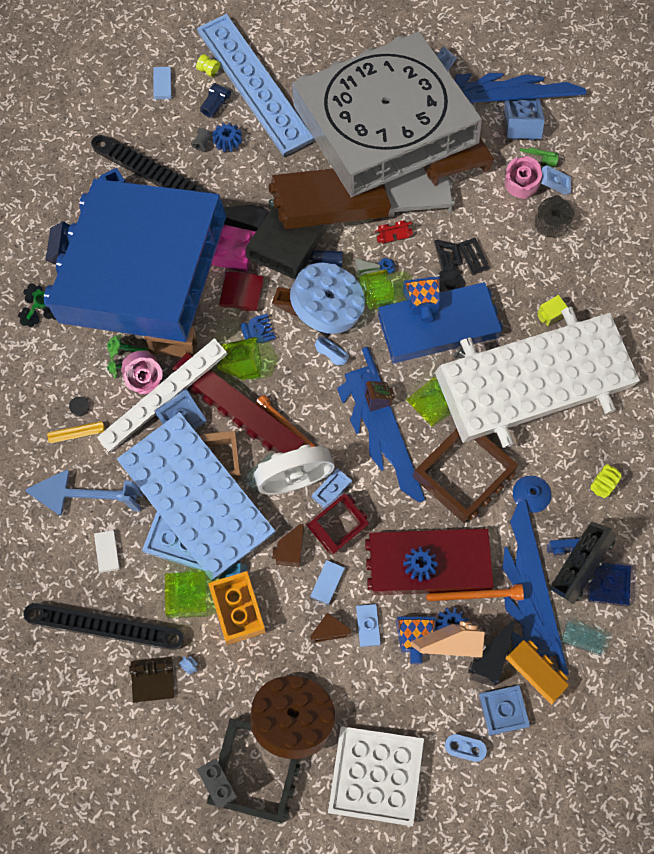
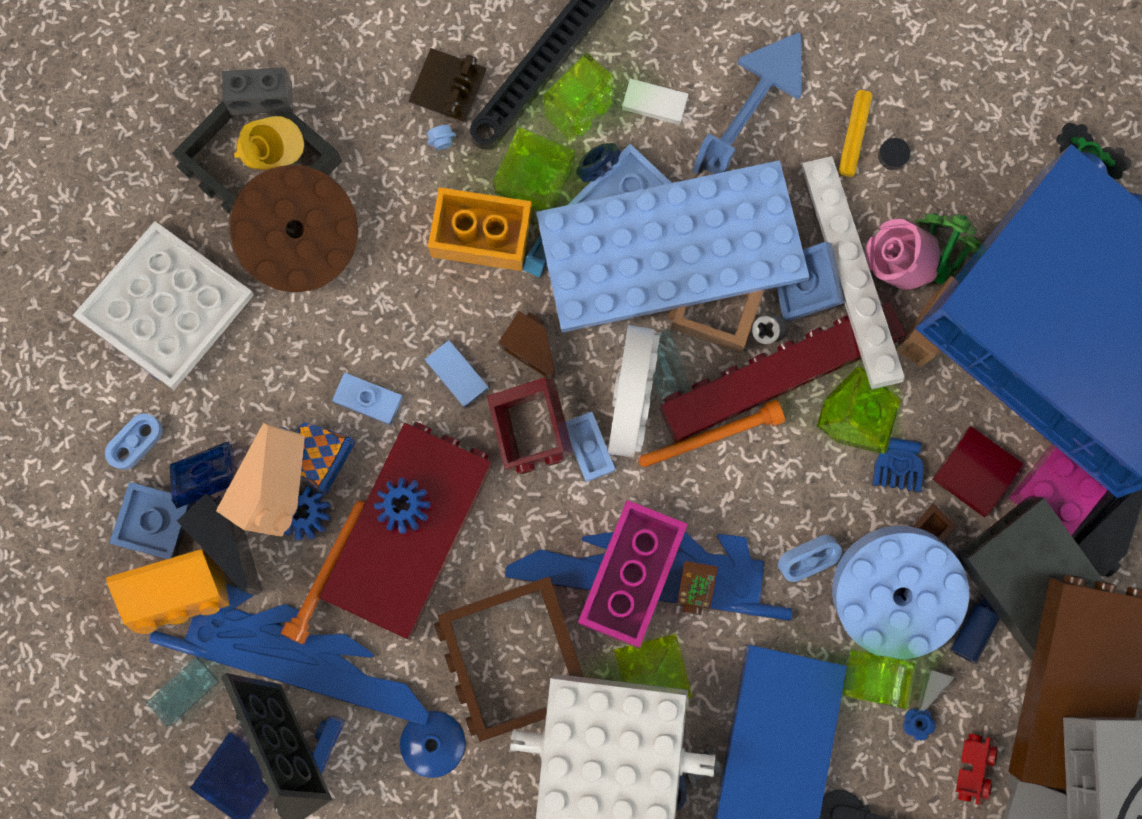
camera: 120 degrees right, 10 degrees up
reddish brown slope [310,613,351,643] -> none
blue torso [403,276,440,322] -> none
none -> clear blue tile [170,441,236,509]
none -> yellow piece [234,116,304,170]
none -> clear neon green brick [543,52,614,141]
none -> dark blue gear [576,143,621,182]
none -> dark pink brick [578,500,688,649]
none -> bush [752,315,787,344]

